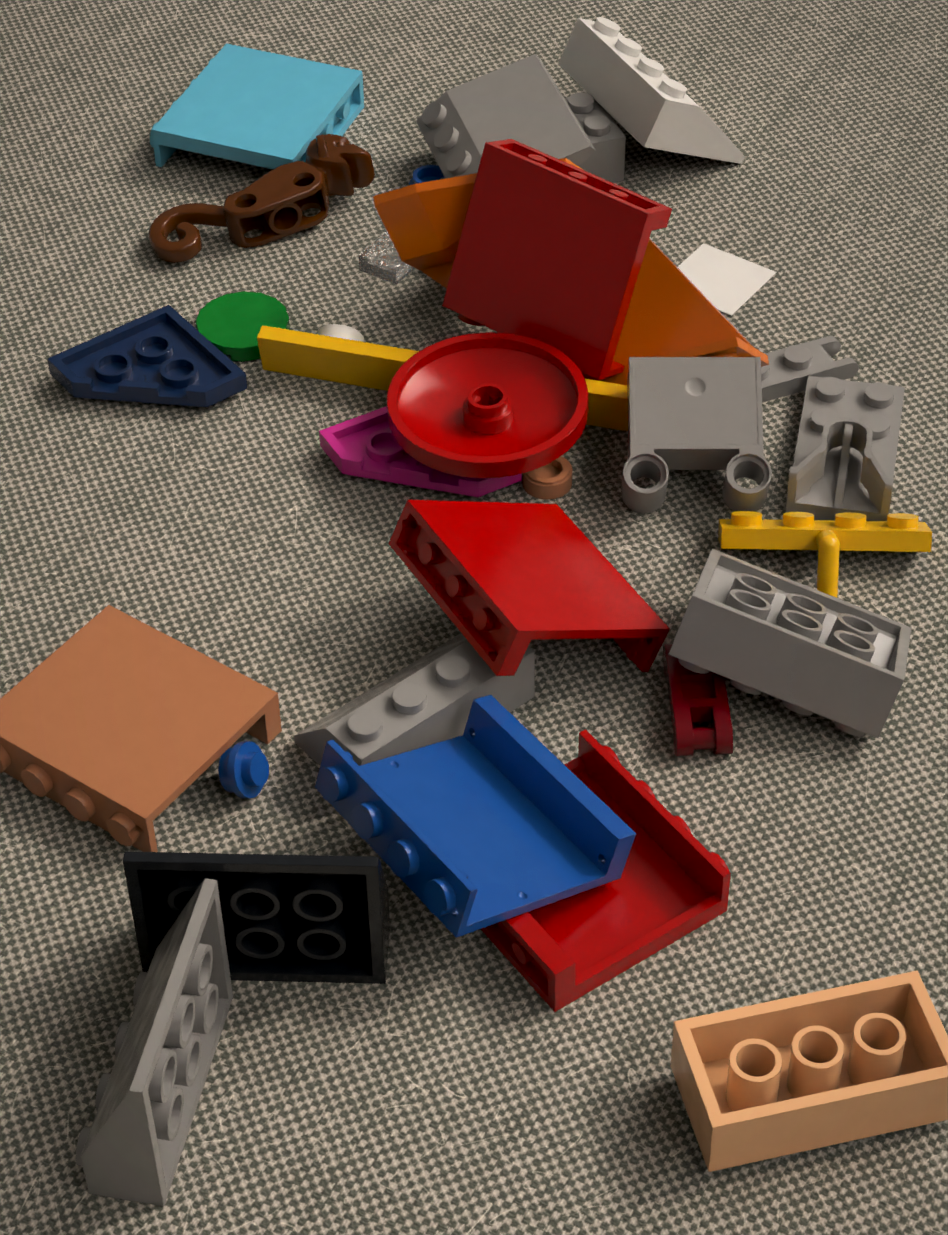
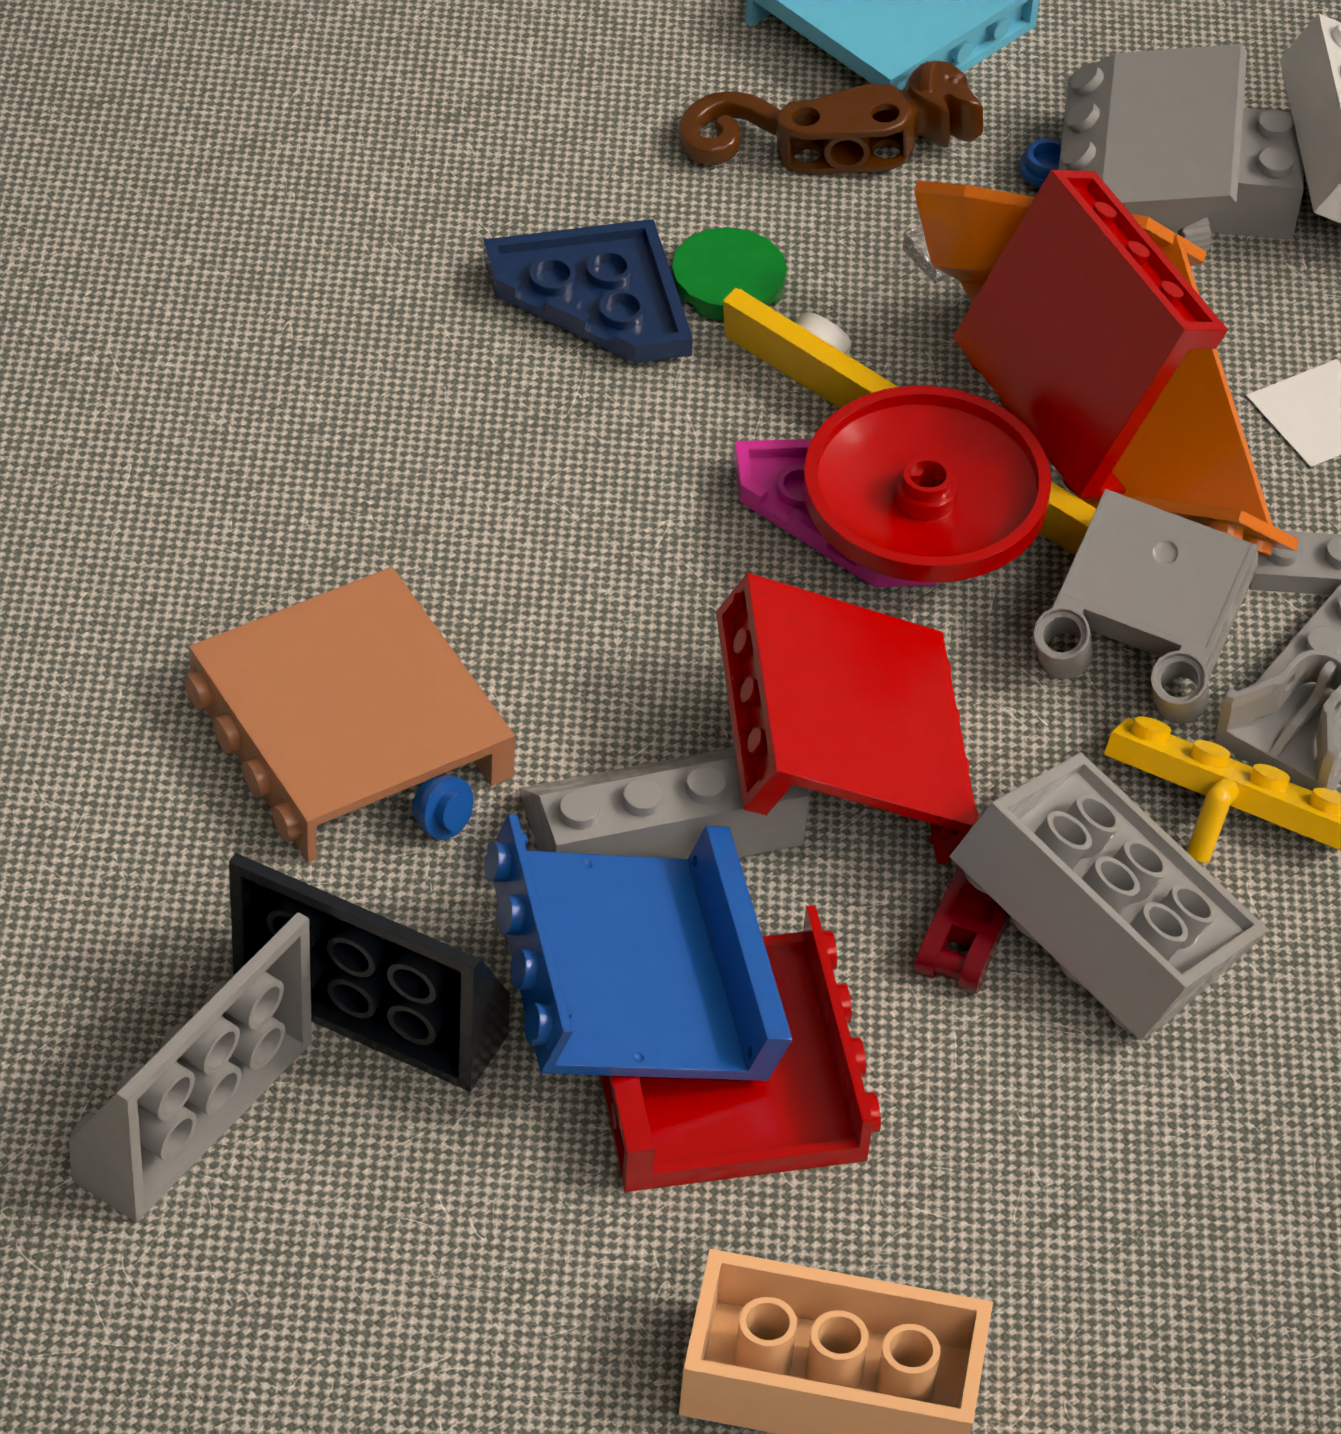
camera: 20 degrees right, 5 degrees up
nougat tile [522,456,572,500] -> none

